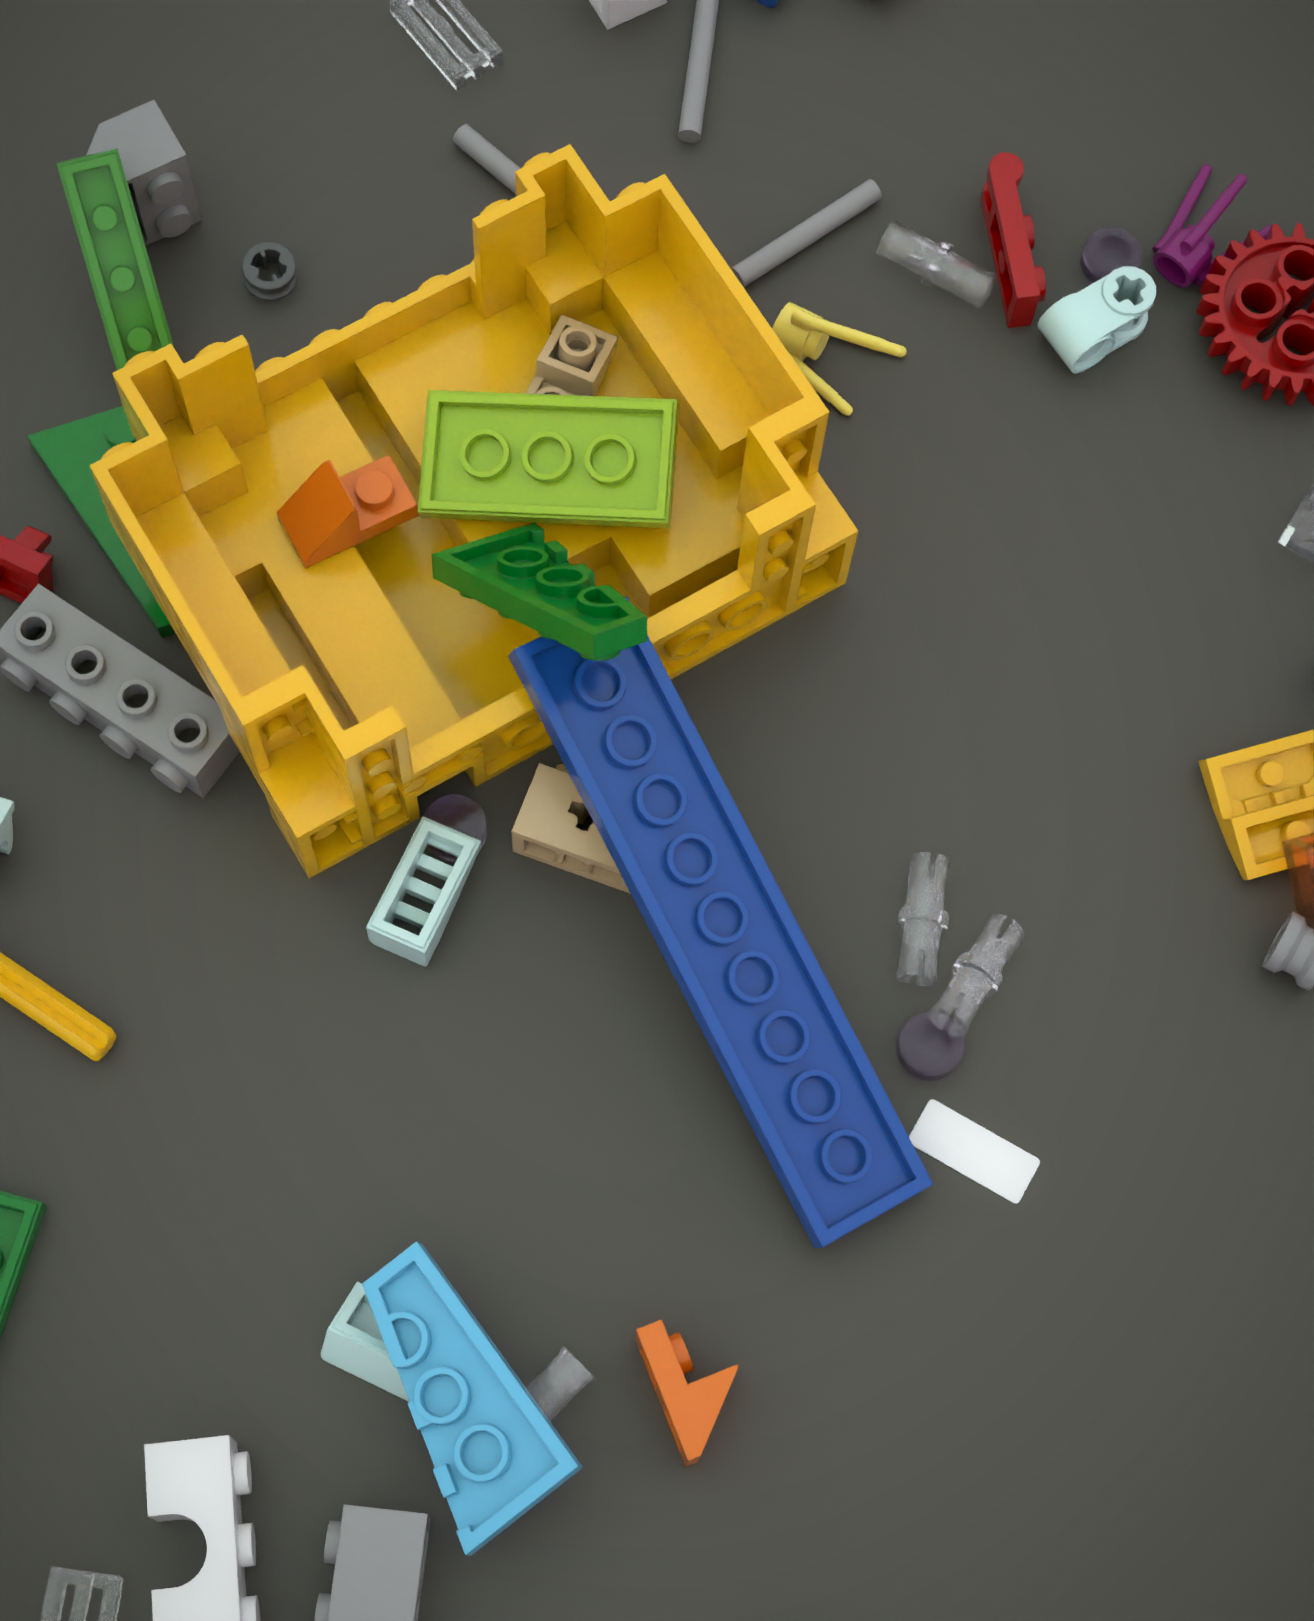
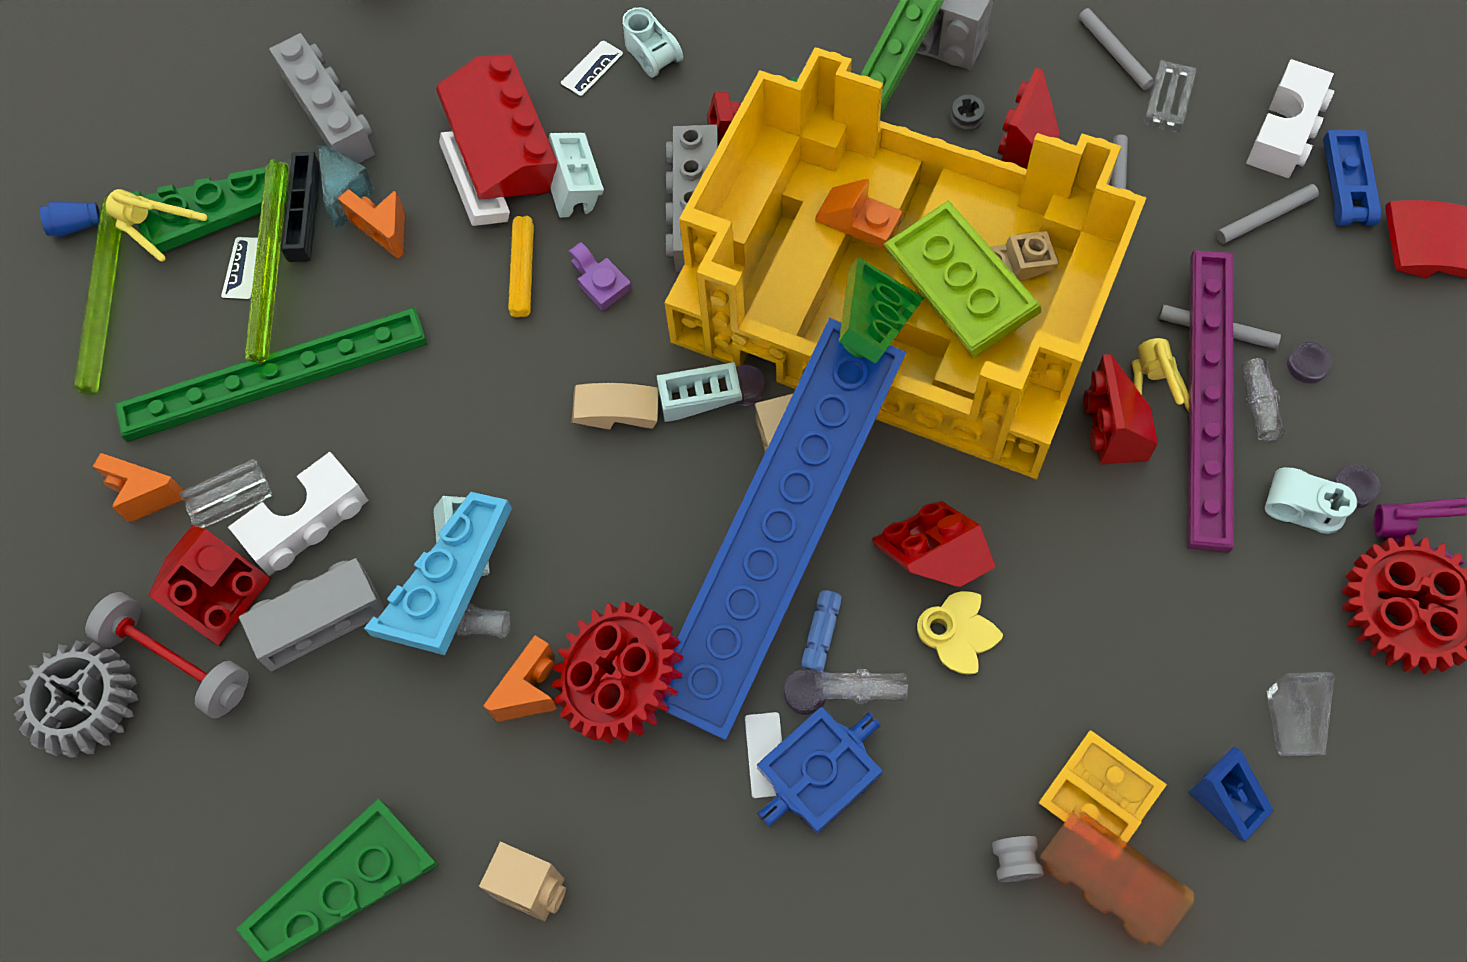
camera: 65 degrees right, 5 degrees down
clear pin [896,852,950,987] -> none
red plate [981,152,1046,328] -> none
none -> tan brick [479,842,566,922]
none -> red gear [551,601,683,744]
none -> medium lavender plate [569,242,632,312]
none -> tan slope [572,383,658,430]
none -> blue plate [757,706,883,834]
none -> medium blue axle [801,590,842,673]
none -> red slope [872,501,996,587]
none -> light yellow plate [917,591,1003,675]
none -> red slope [997,68,1060,169]
none -> light grey bar [1078,8,1155,90]
none -> red slope [1083,354,1158,465]
none -> magenta tile [1187,250,1234,552]
none -> clear purple tile [1287,342,1332,383]

